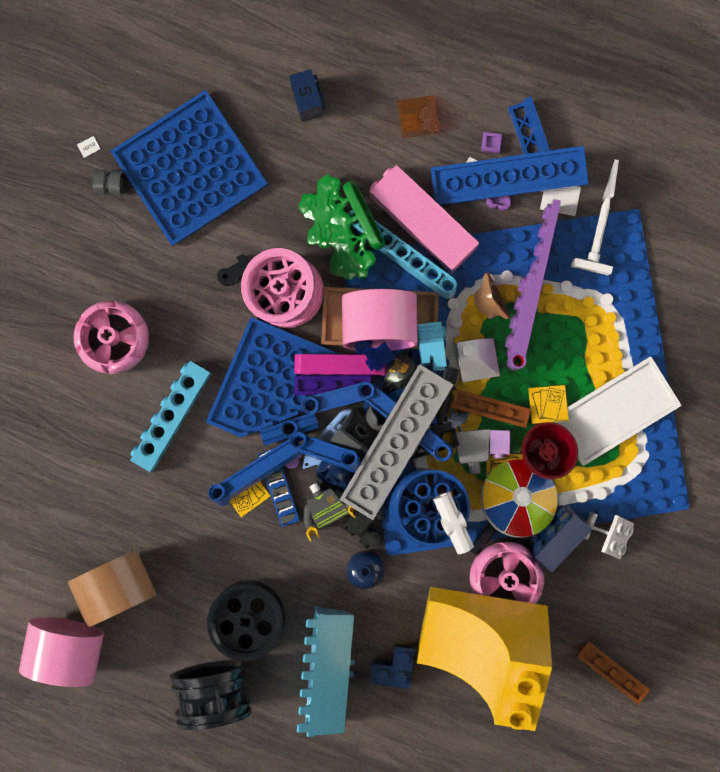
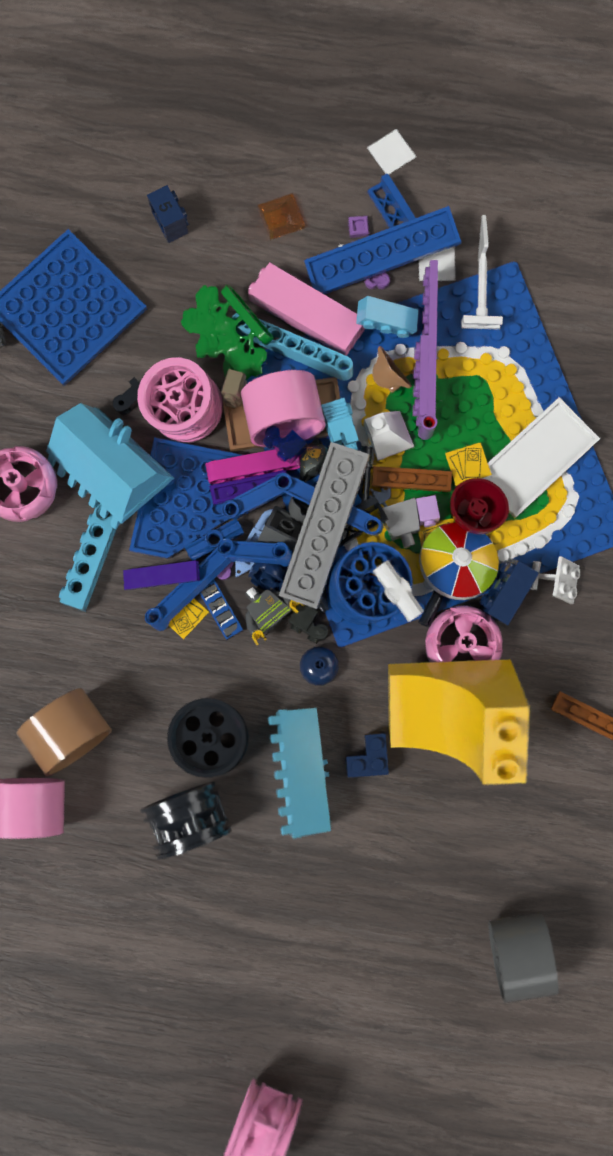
camera: 10 degrees left, 5 degrees down
none -> medium azure piece [46,403,174,529]
none -> dark purple tile [123,561,200,590]
none -> dark tan brick [221,369,248,408]
none -> medium azure brick [356,296,418,338]
none -> white sticker [368,130,416,174]

